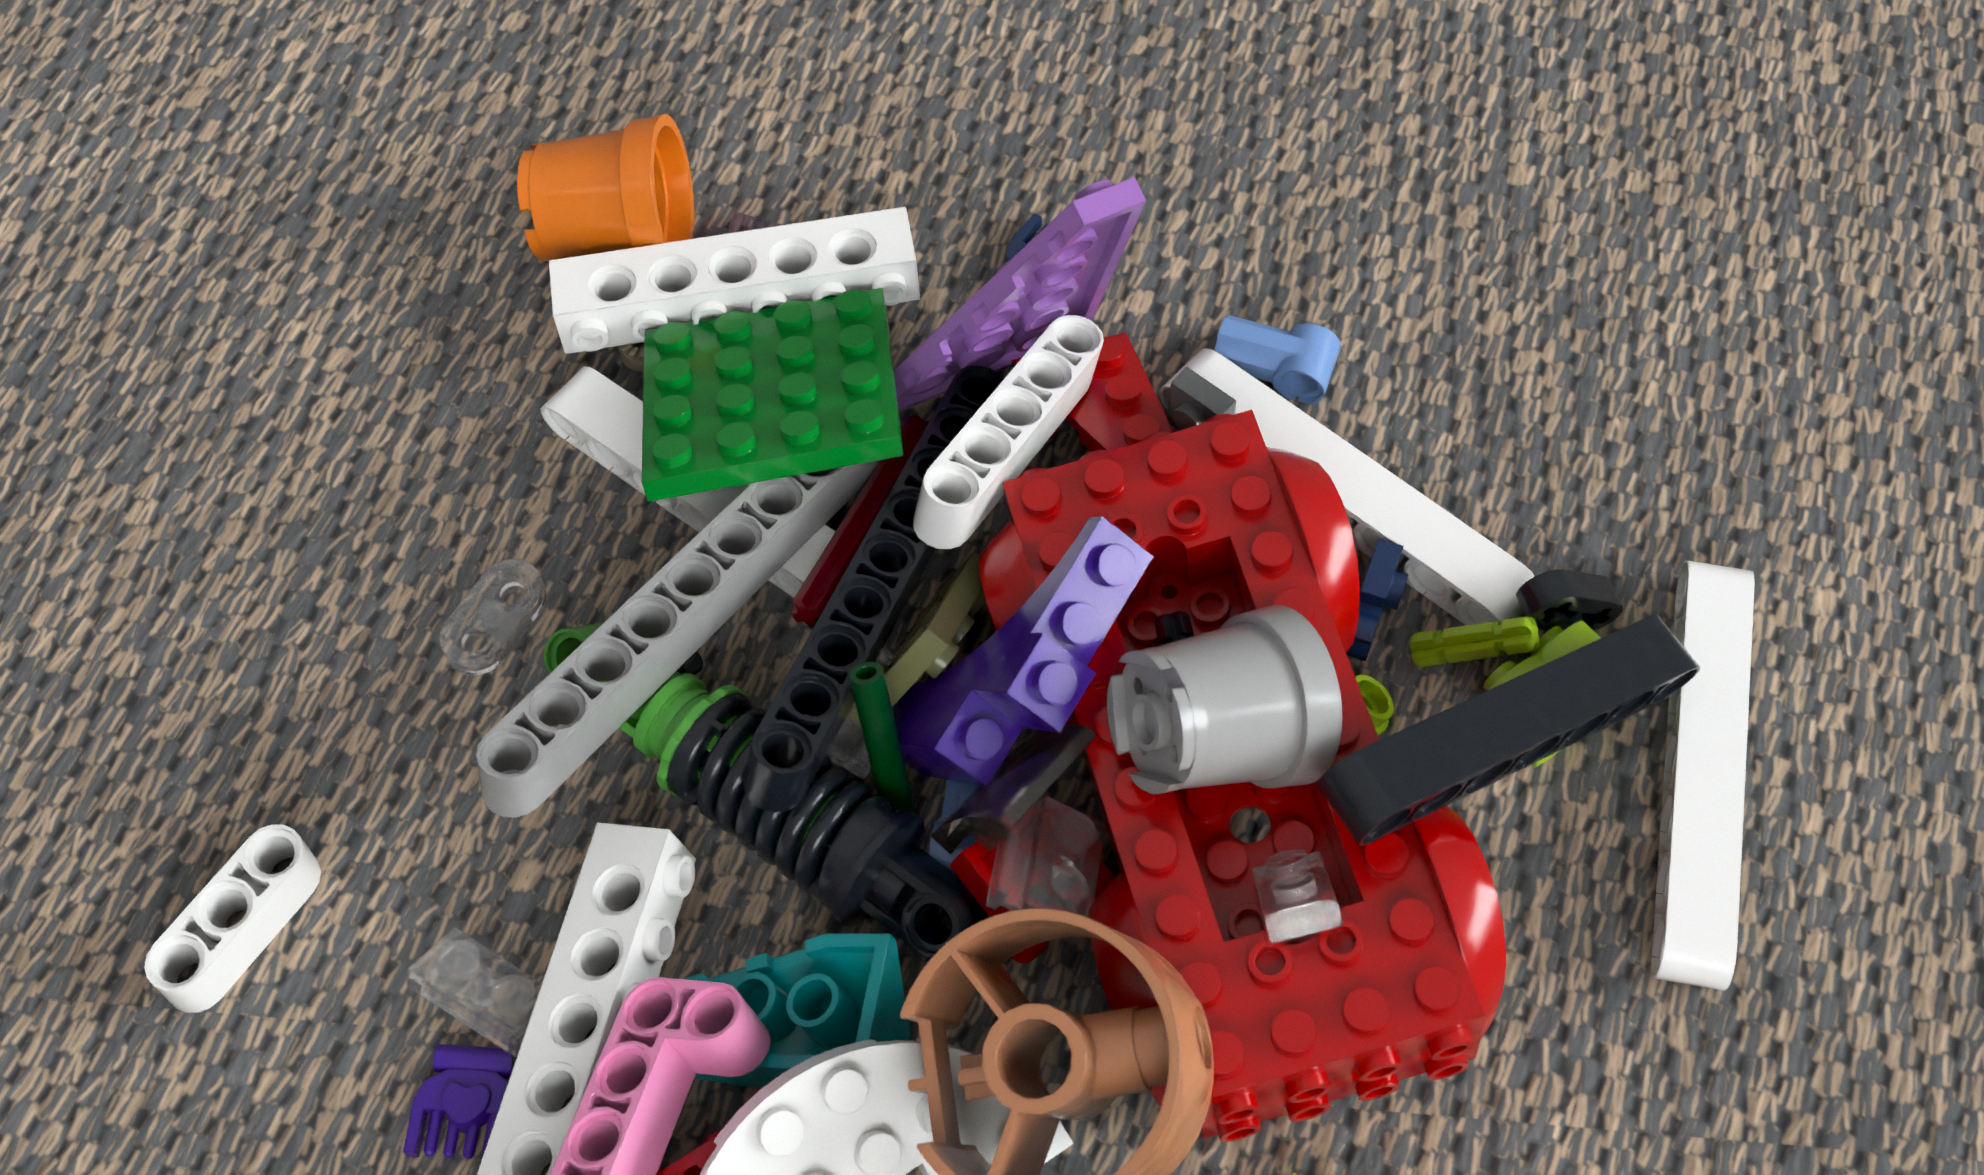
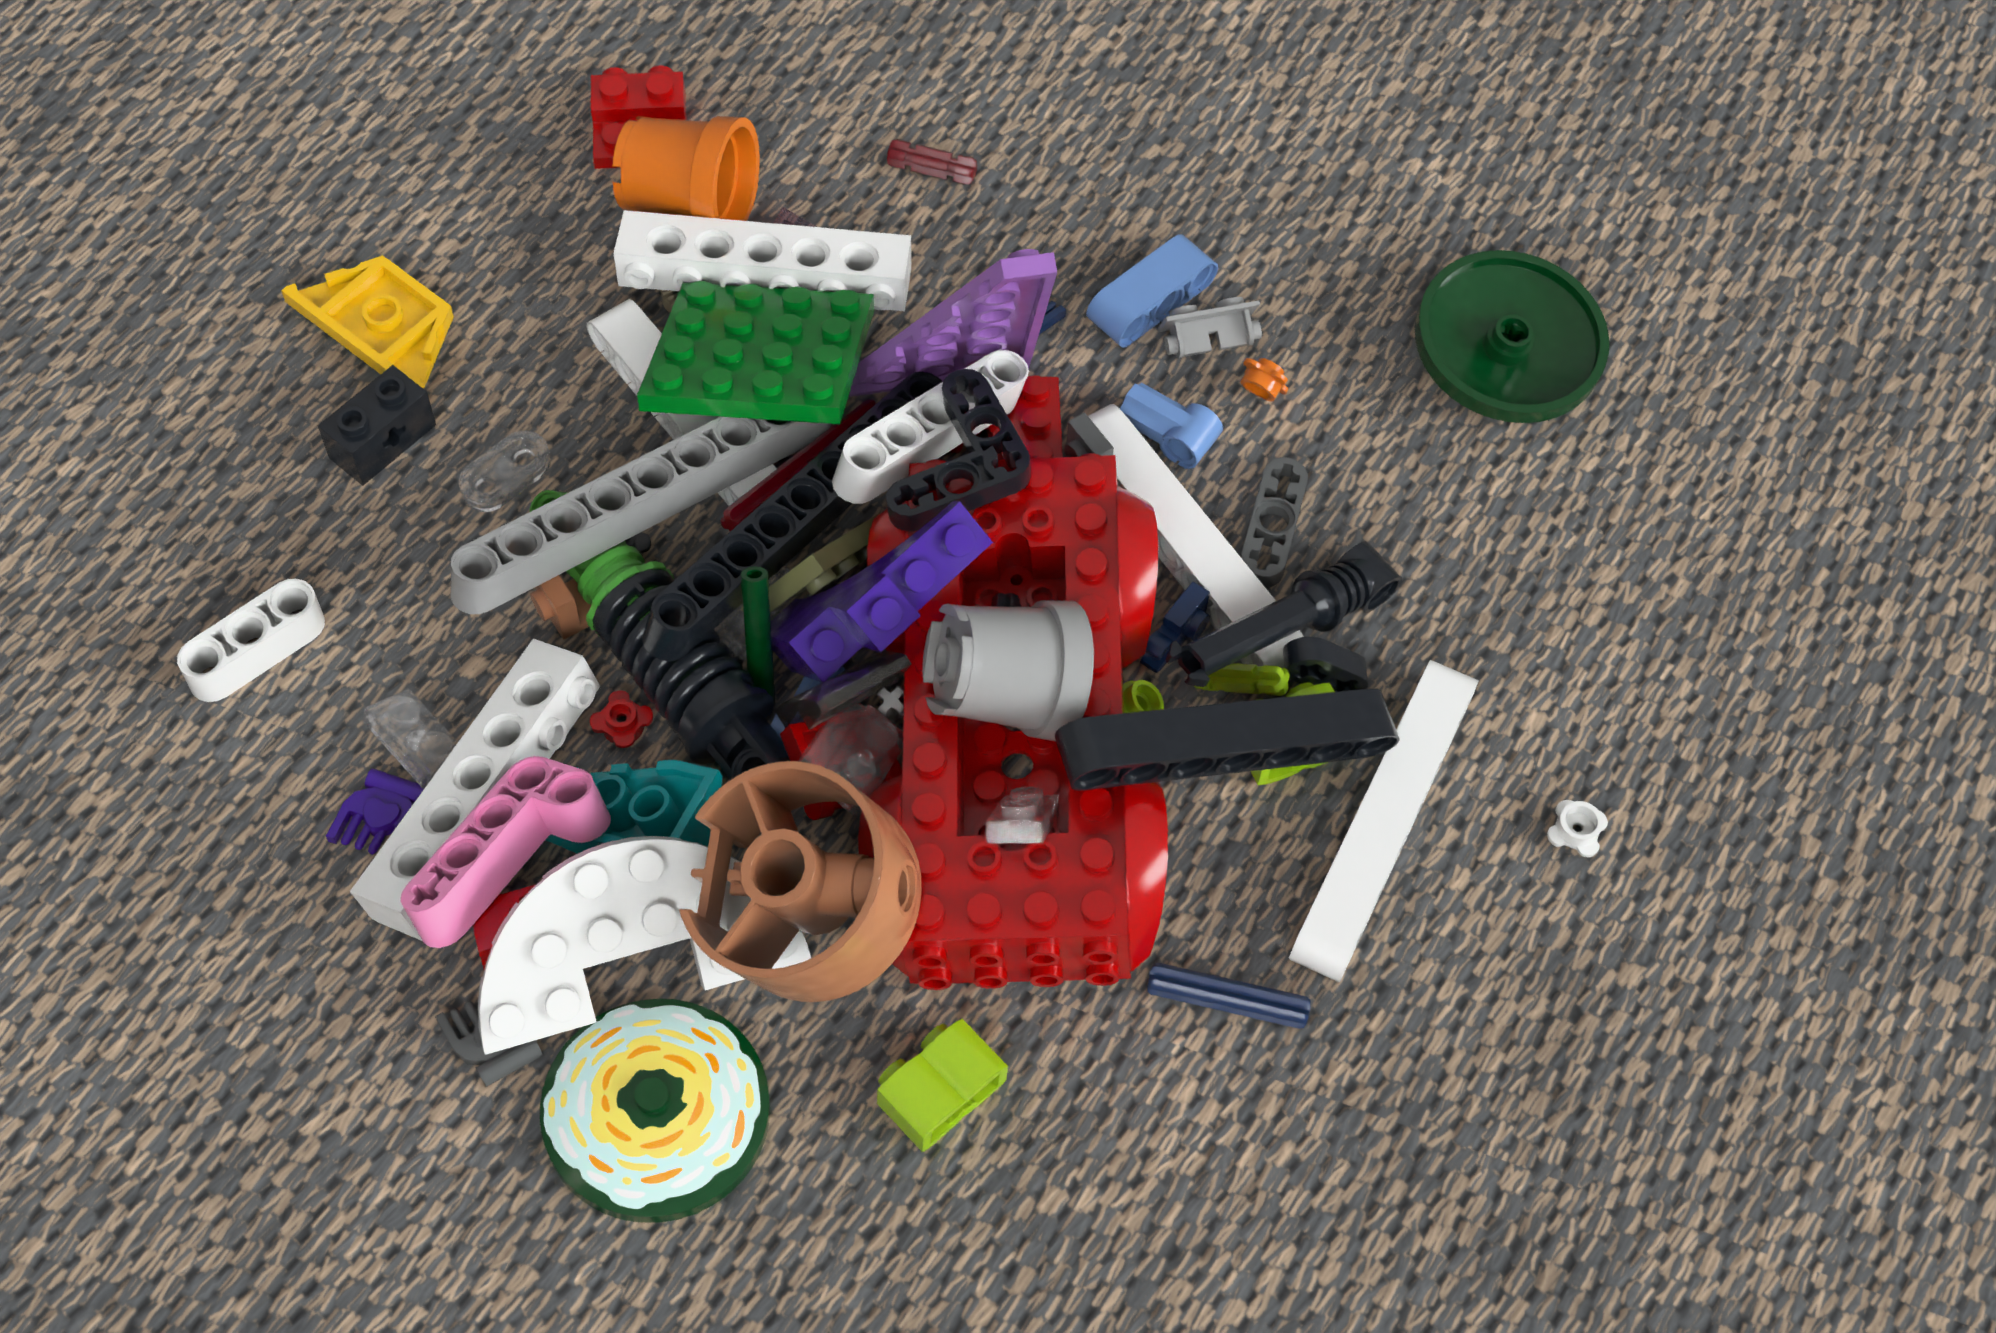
camera: 10 degrees right, 0 degrees up
none -> yellow wing [281,255,454,389]
none -> black brick [318,365,436,486]
none -> nougat bracket [530,575,591,640]
none -> red plate [590,690,654,748]
none -> red plate [591,65,686,169]
none -> light grey axle [877,686,904,723]
none -> black beam [886,369,1031,532]
none -> dark red axle [887,139,977,185]
none -> medium blue beam [1086,234,1218,348]
none -> dark blue axle [1147,962,1311,1029]
none -> light grey hinge [1158,297,1262,358]
none -> black piece [1166,541,1402,687]
none -> orange plate [1241,358,1288,401]
none -> dark grey beam [1241,457,1308,588]
none -> dark green dish [1414,250,1609,423]
none -> white plate [1547,800,1608,857]

